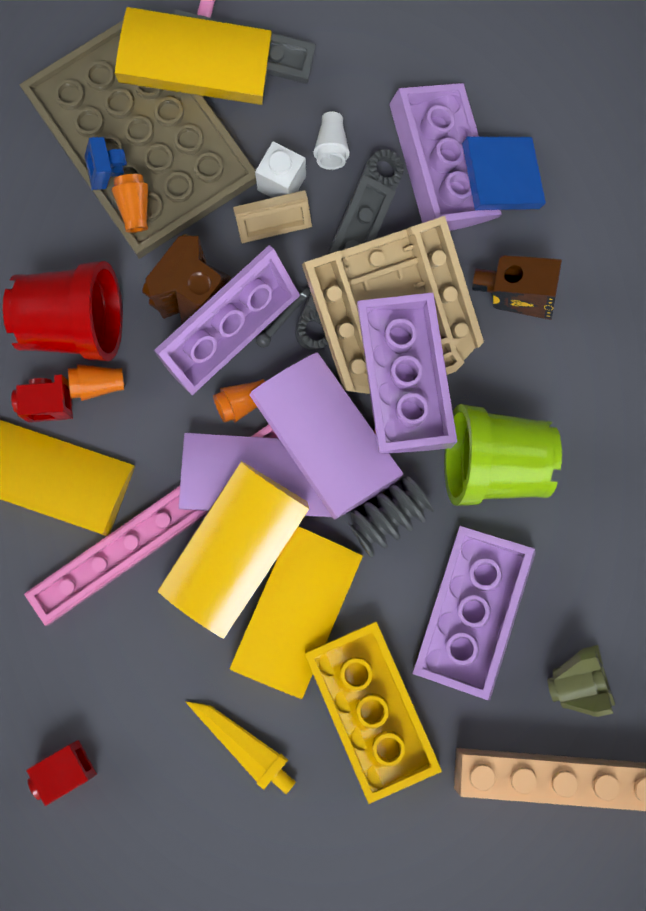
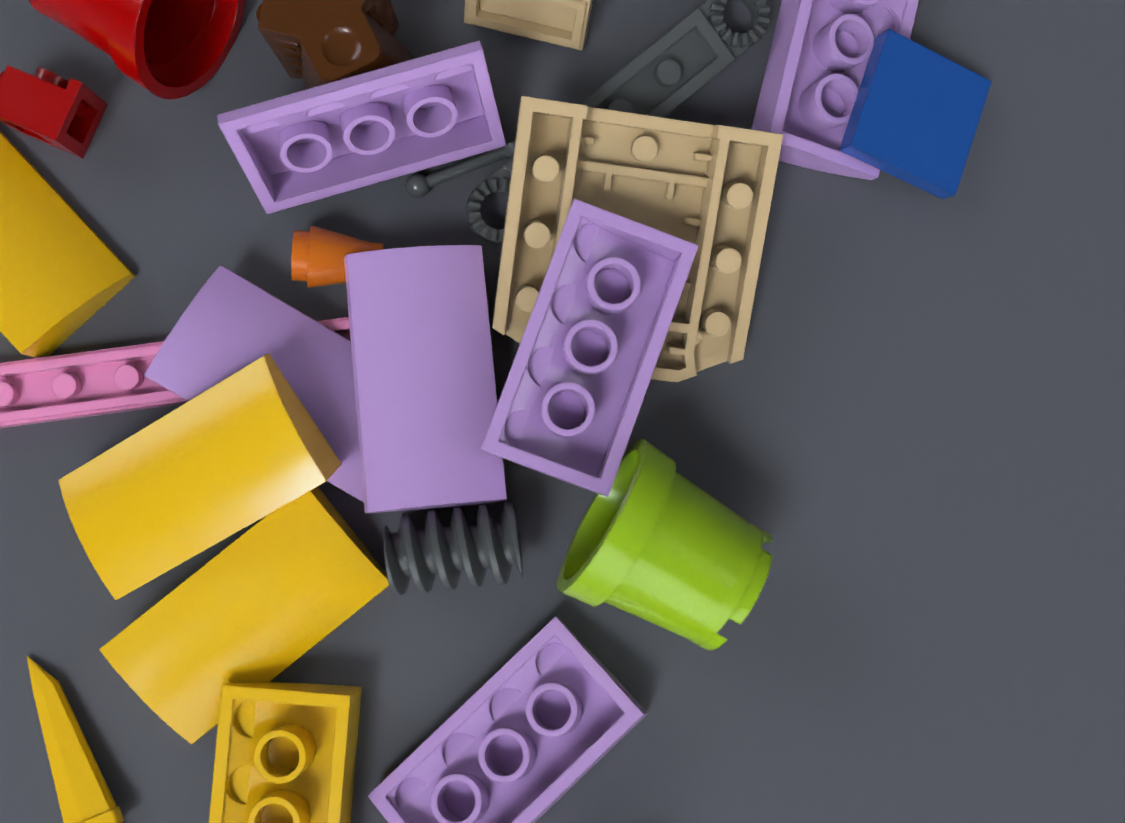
camera: 30 degrees right, 5 degrees up
orange cone [68,364,124,401] -> none
reddish brown torso [472,255,562,320] -> none

